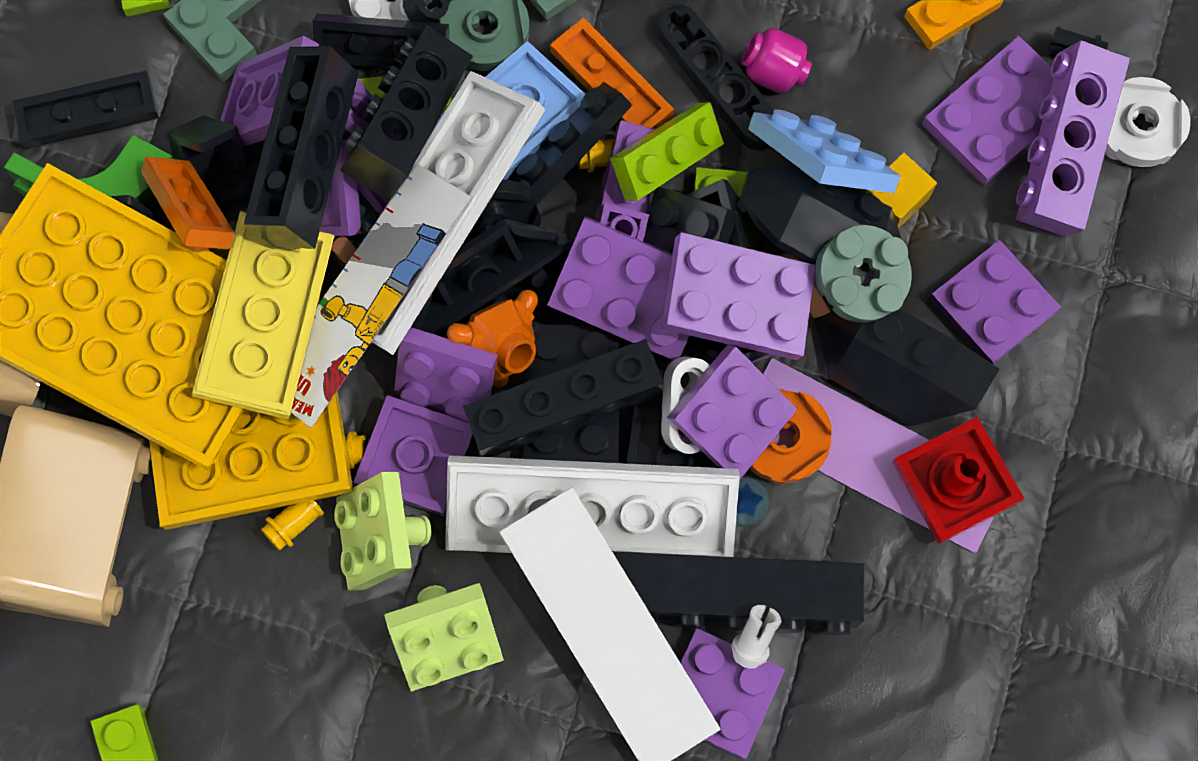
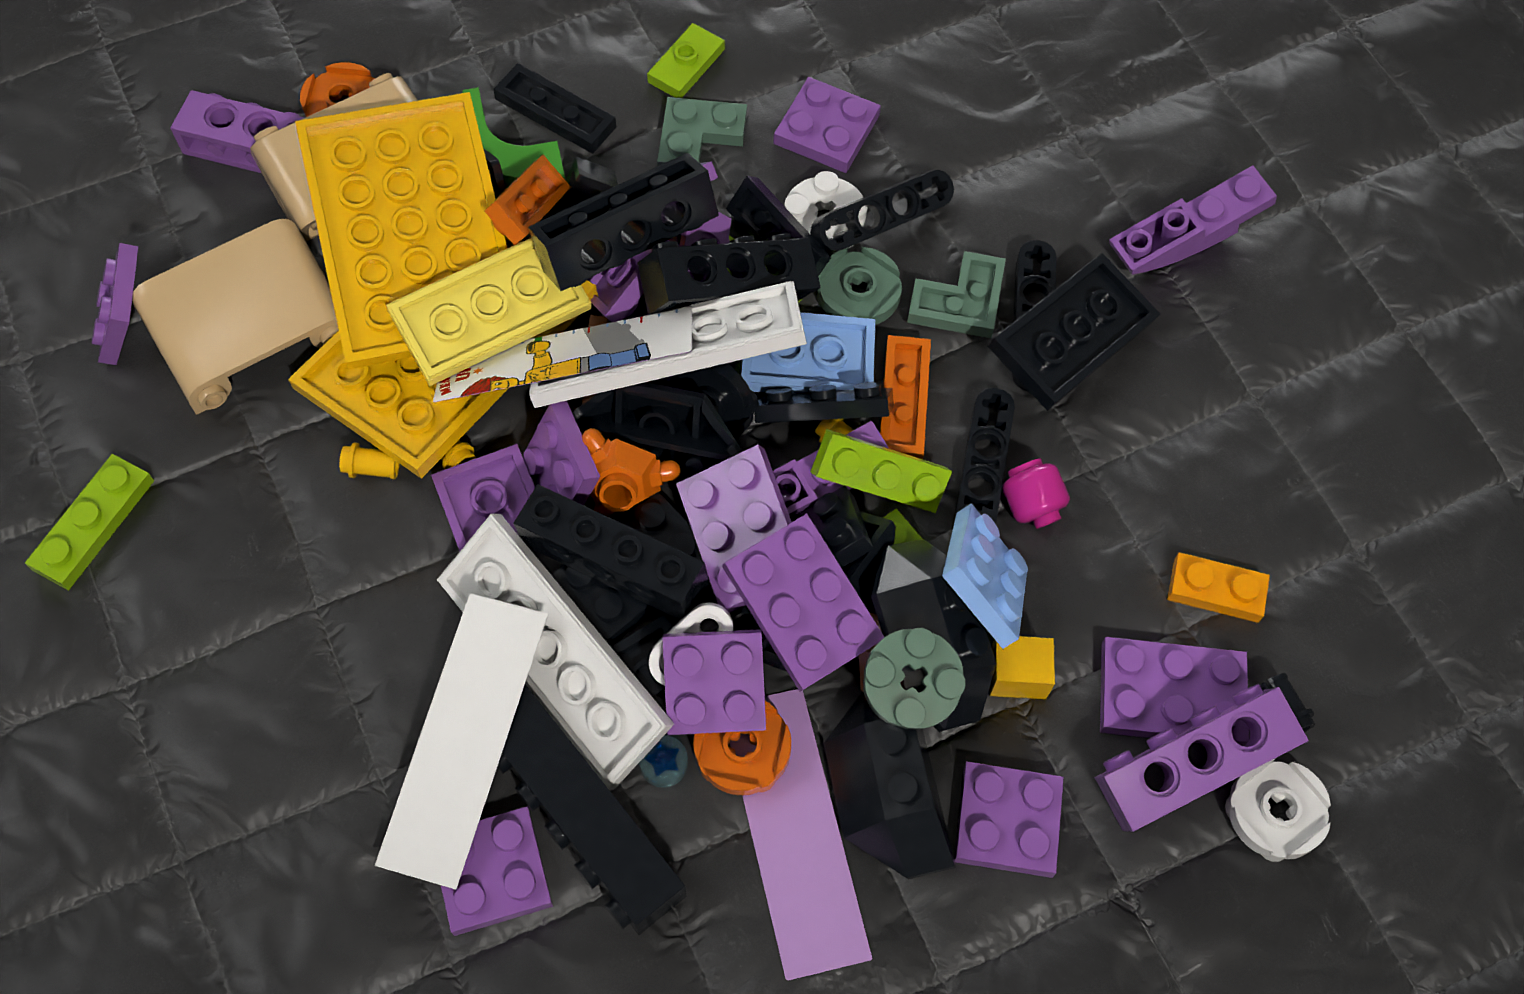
camera: 50 degrees right, 10 degrees down
yellowish green plate [334,472,431,591] -> none
yellowish green plate [384,583,504,691] -> none
white pin [731,605,781,668] -> none
red plate [892,417,1025,545] -> none

